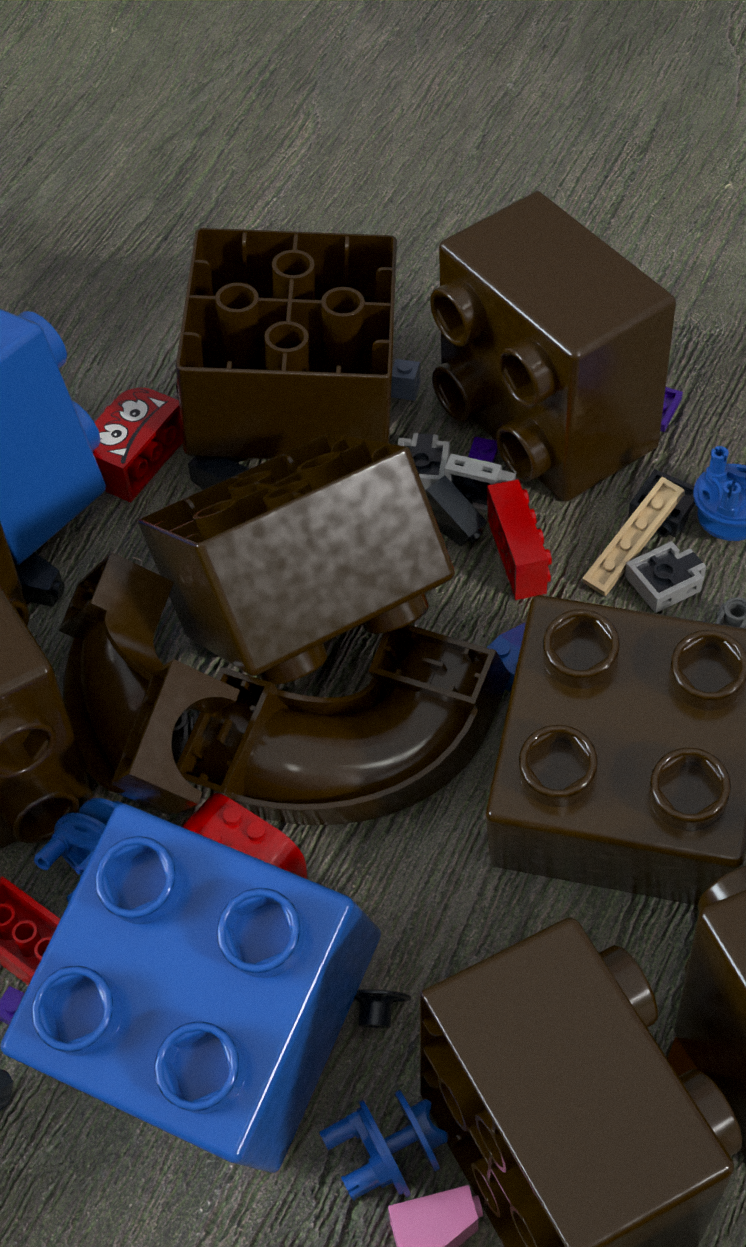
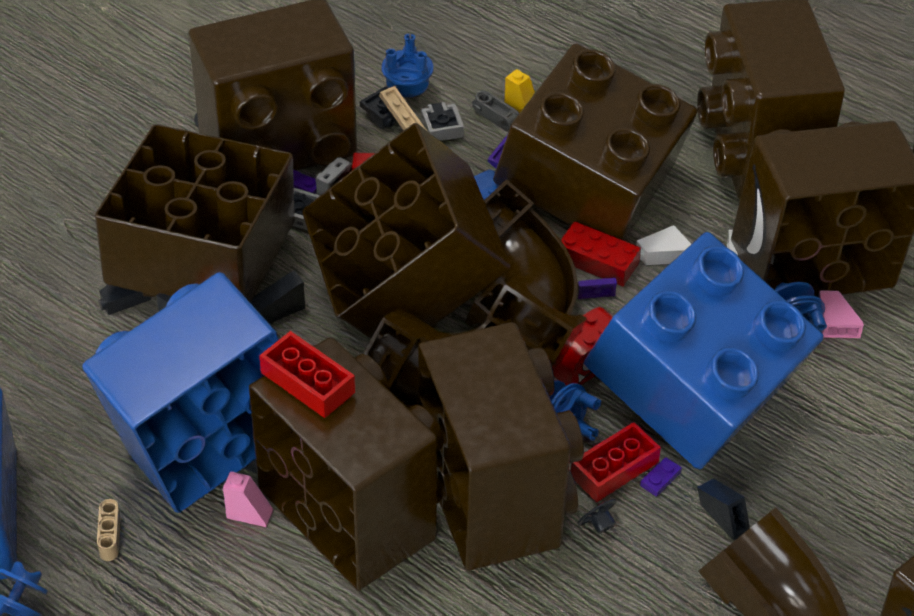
camera: 80 degrees left, 5 degrees down
none -> red brick [561,221,641,287]
none -> dark purple plate [577,278,617,299]
none -> white slope [636,225,691,265]

